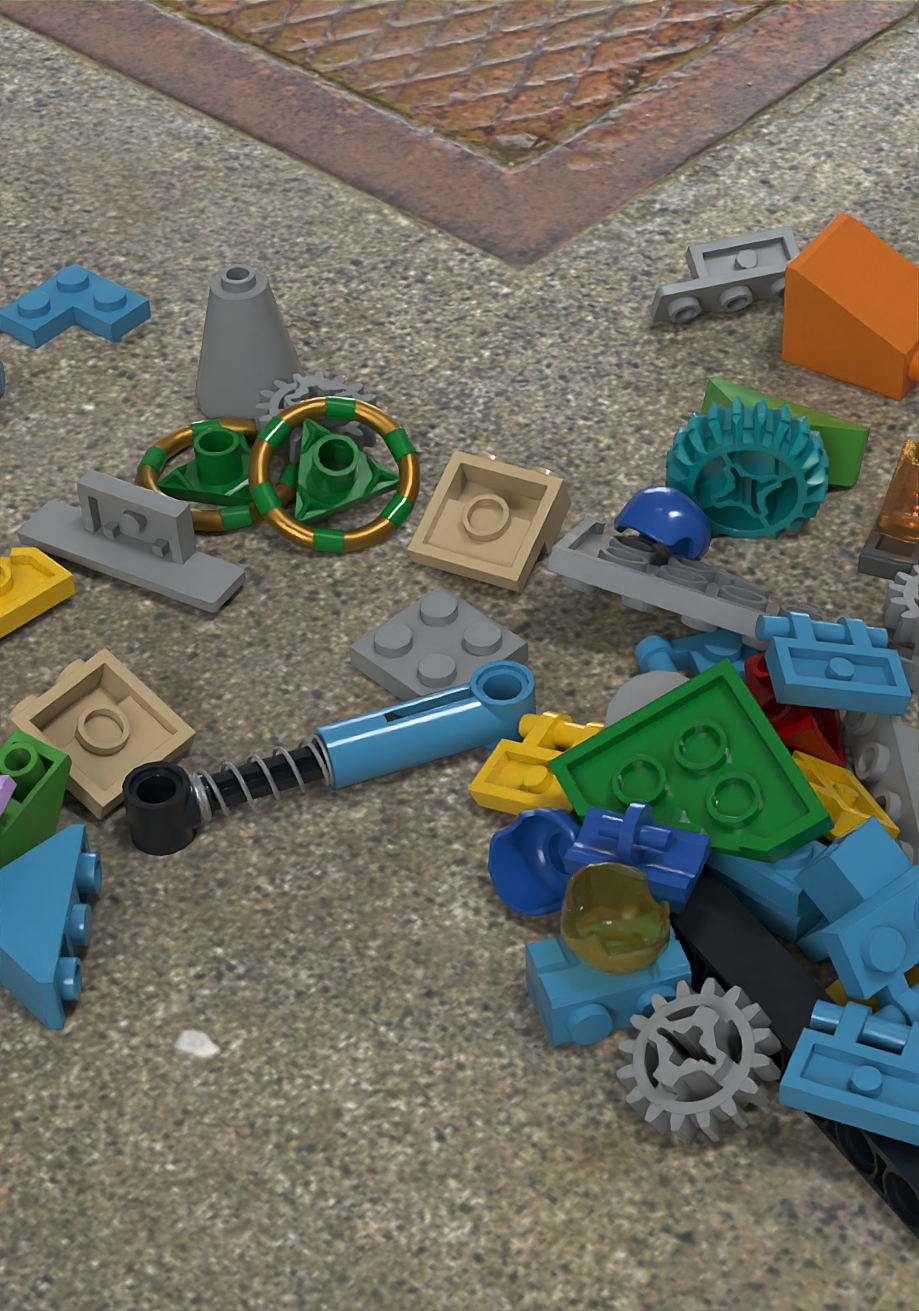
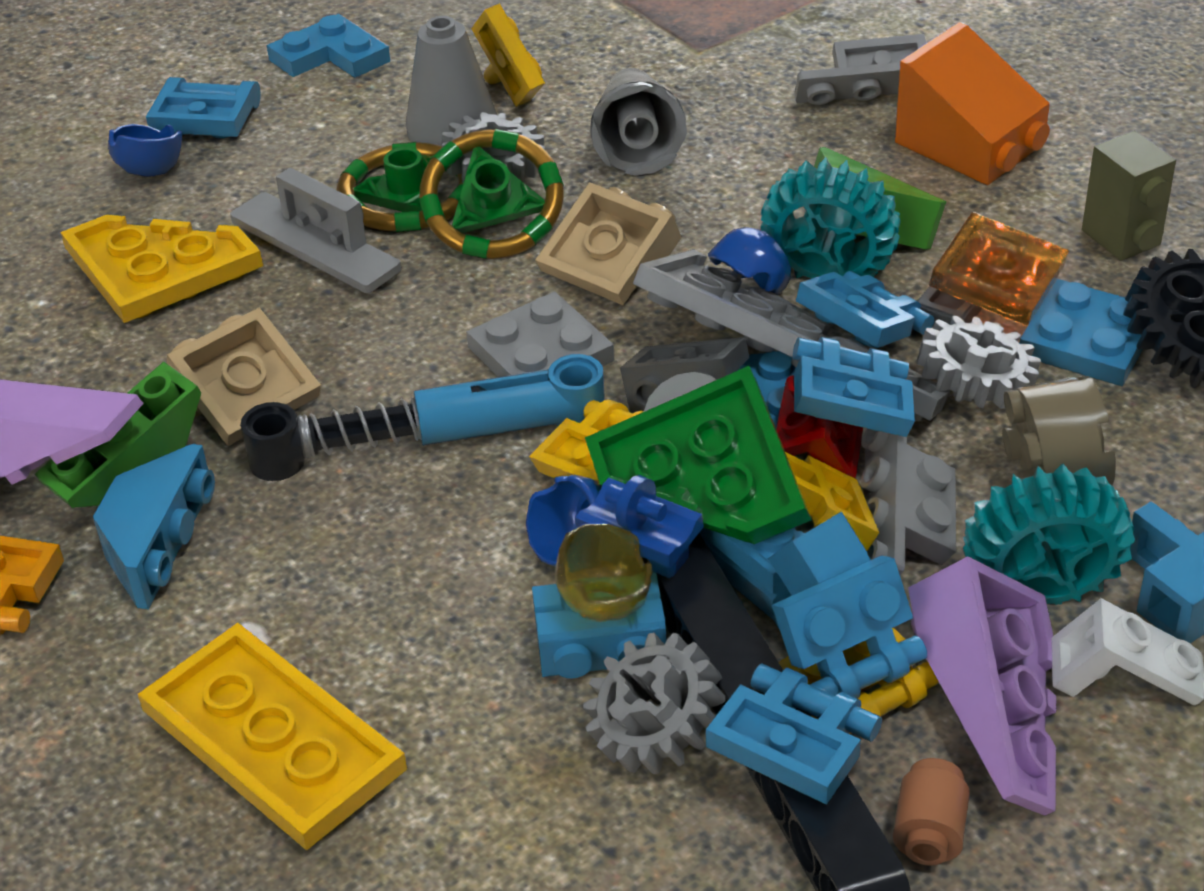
camera: 10 degrees right, 0 degrees up
none -> yellow plate [138,623,407,851]
none -> yellow plate [471,3,545,107]
none -> light grey cone [590,68,687,176]
none -> dark grey bracket [620,337,749,413]
none -> dark azure plate [796,271,934,348]

